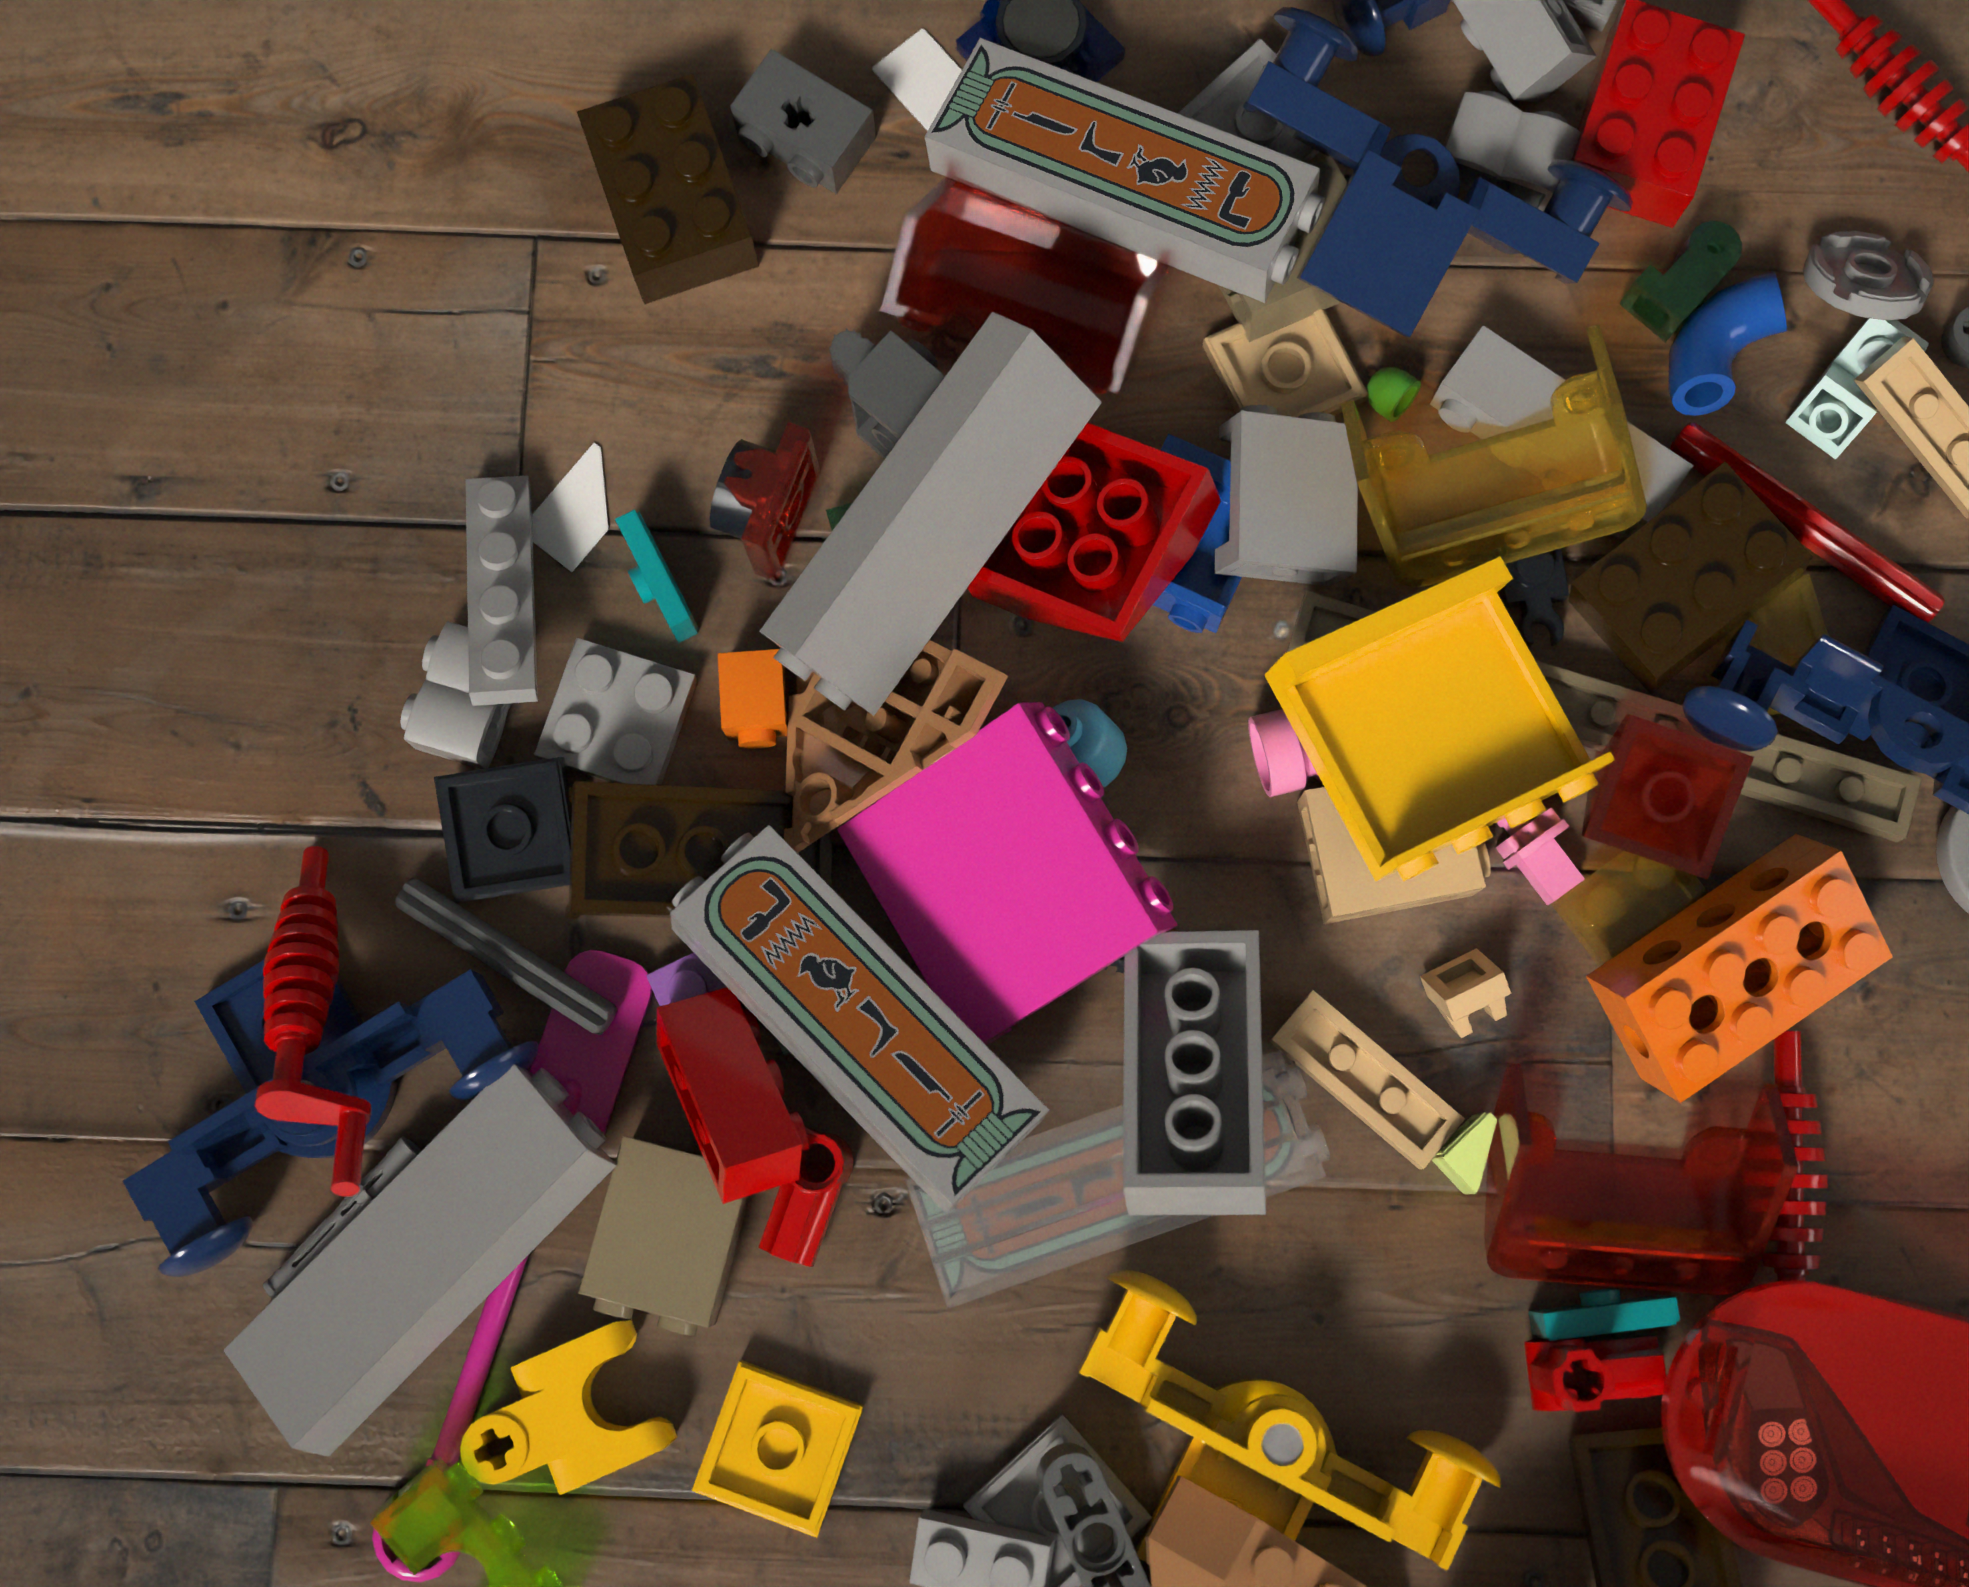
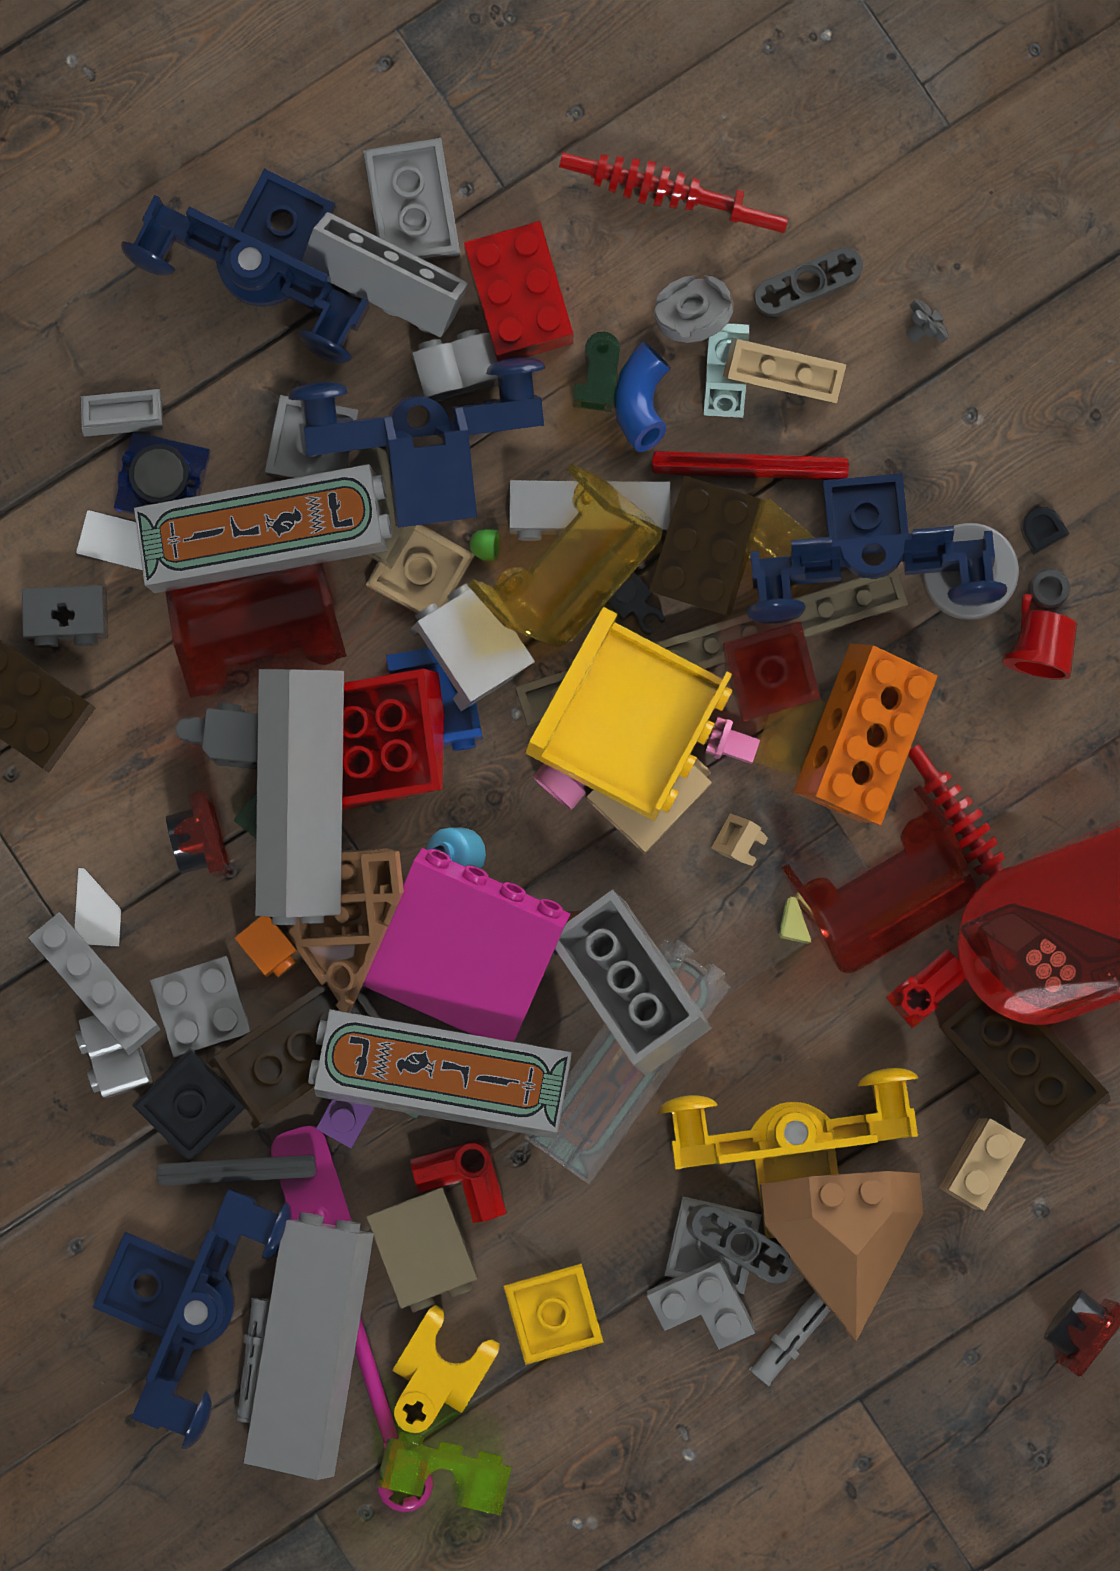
camera: 40 degrees left, 5 degrees up
red piece [255,846,372,1197] -> none
teal plate [615,509,699,643] -> none
red brick [657,987,809,1204] -> none
tan plate [1269,990,1465,1169] -> none
teal plate [1528,1288,1680,1341] -> none

